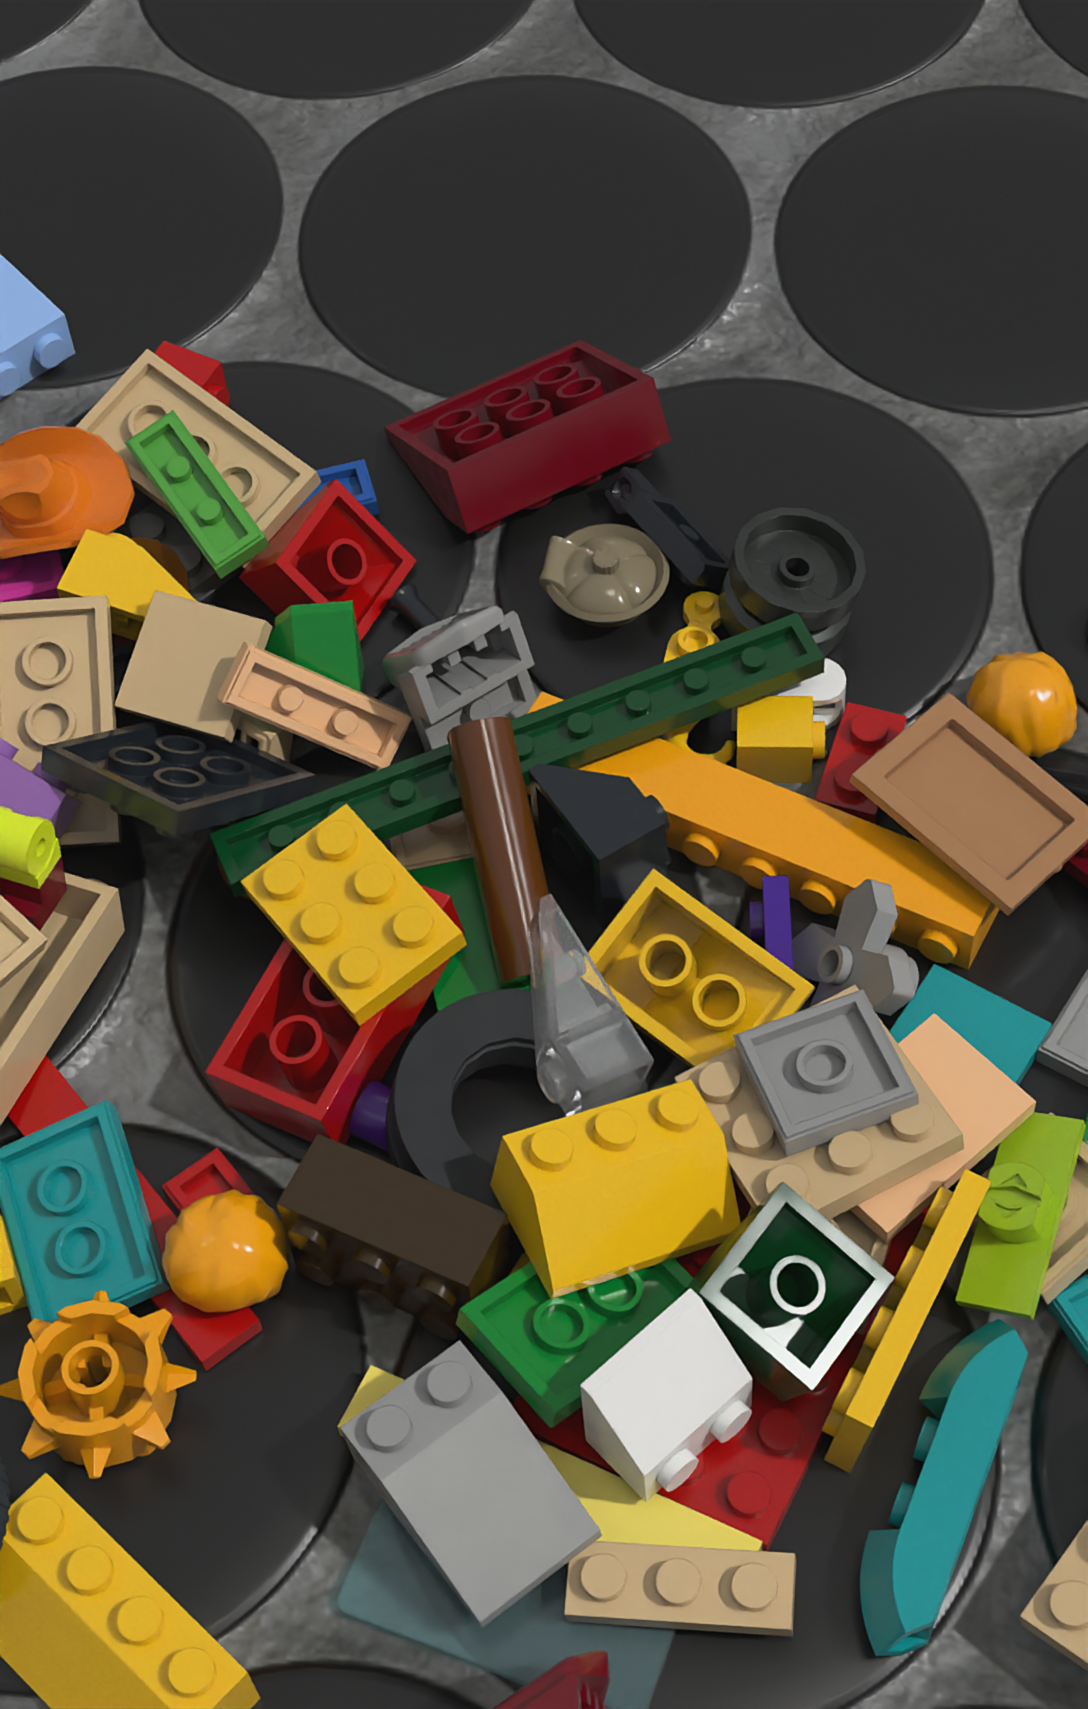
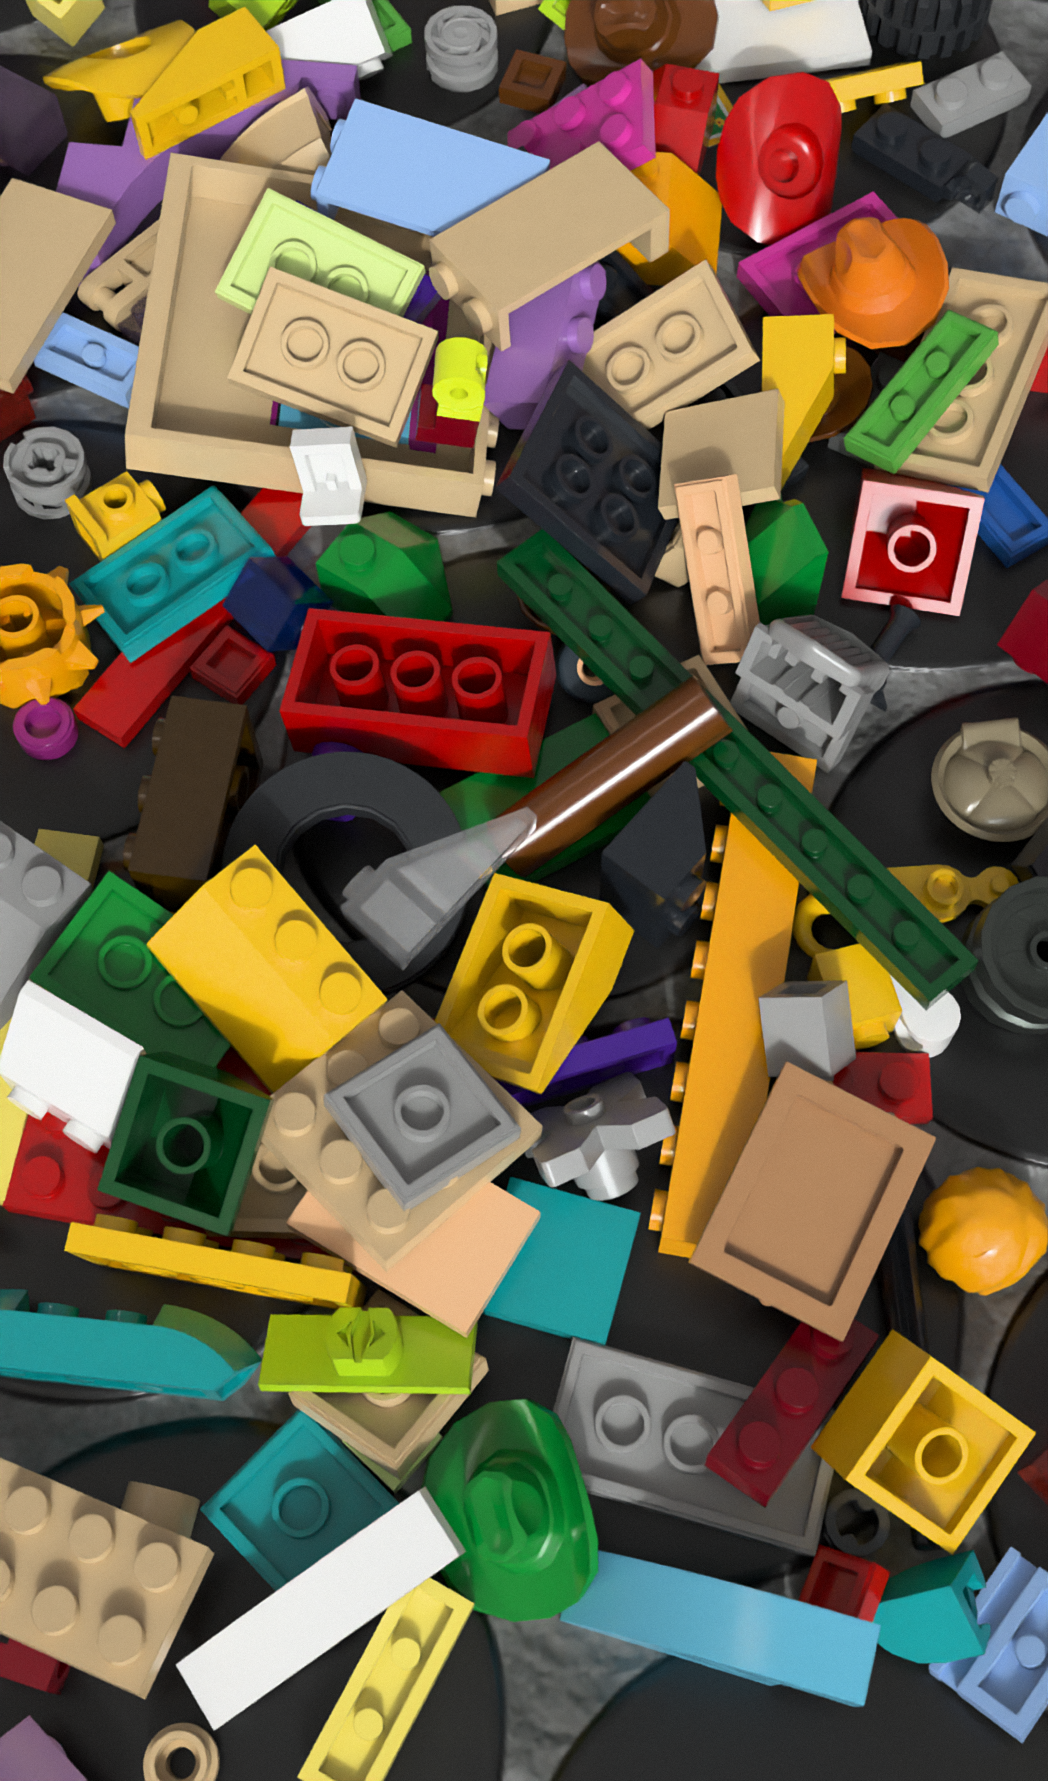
camera: 70 degrees right, 10 degrees up
light orange hair [161,1189,290,1312] -> none
yellow plate [241,803,467,1026] -> none
none -> magenta tile [13,697,79,760]
none -> clear blue brick [222,556,333,652]
none -> white bracket [290,426,367,526]
none -> green slope [316,512,453,622]
none -> light grey brick [758,980,856,1082]

